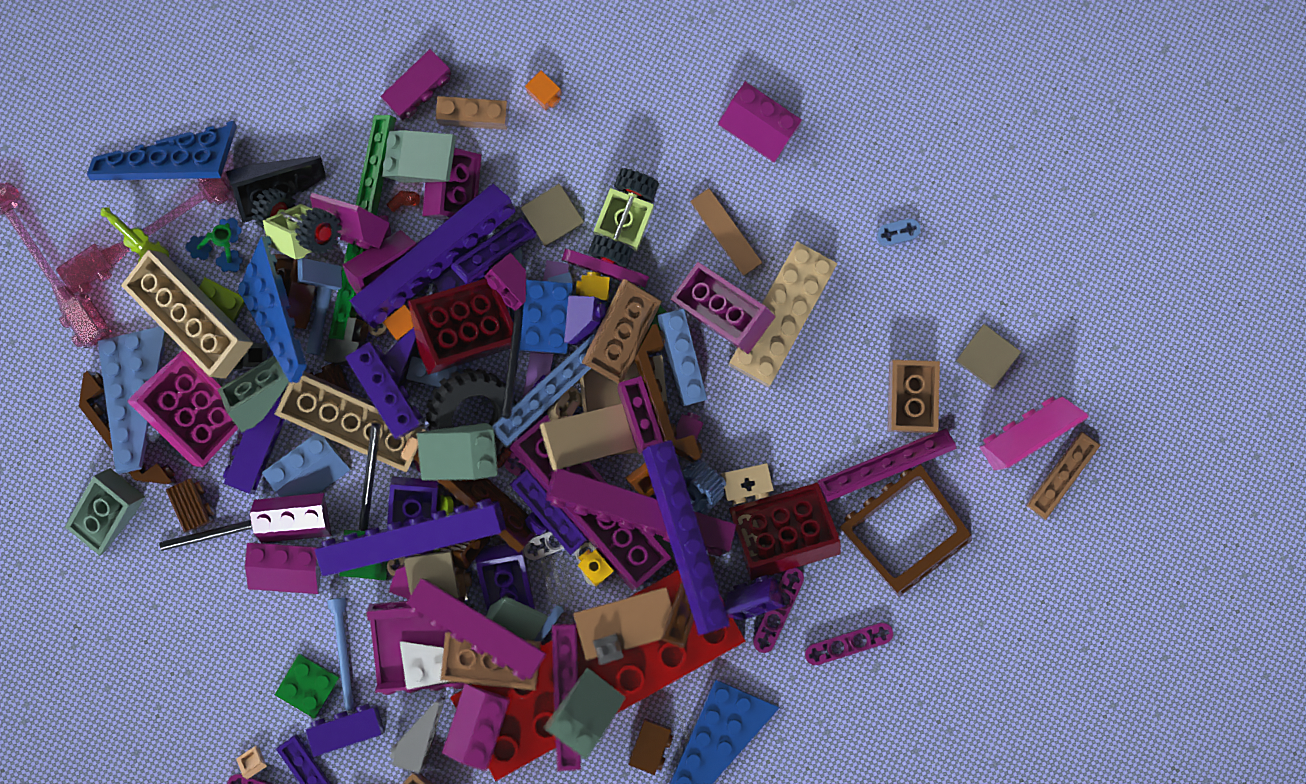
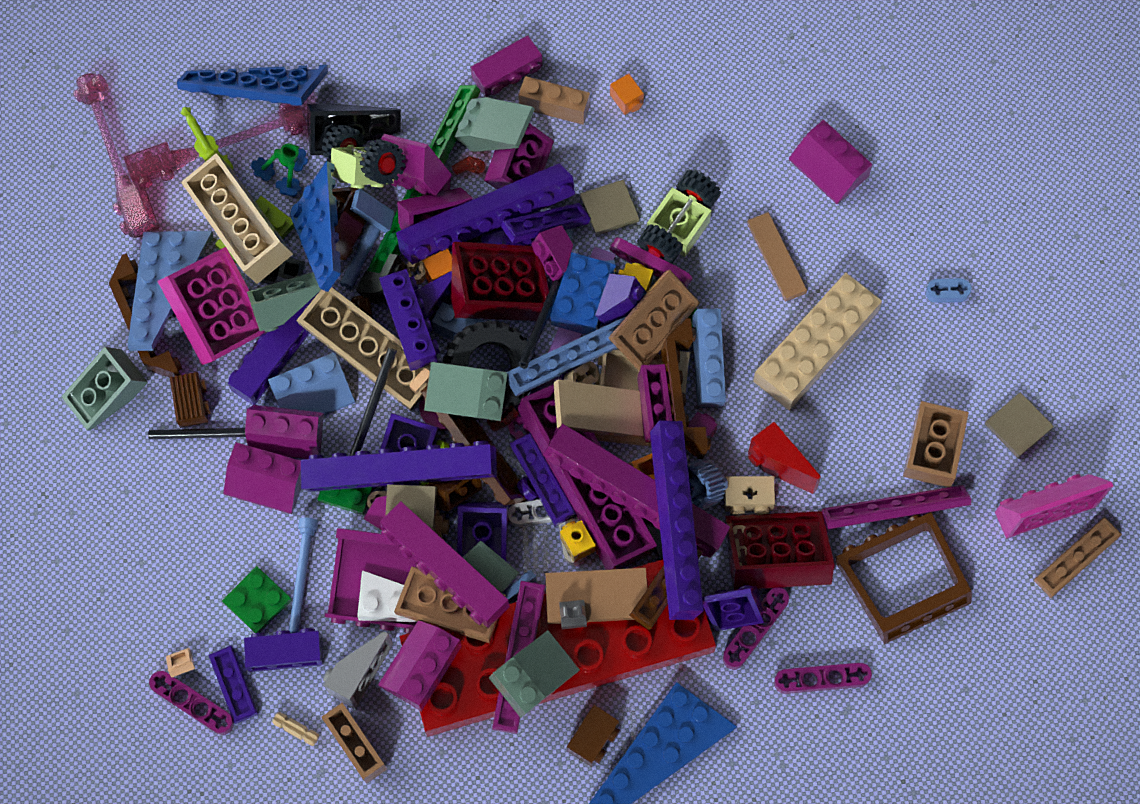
camera: 15 degrees right, 15 degrees down
magenta brick [671,262,776,354] -> none
none -> red slope [748,422,821,494]

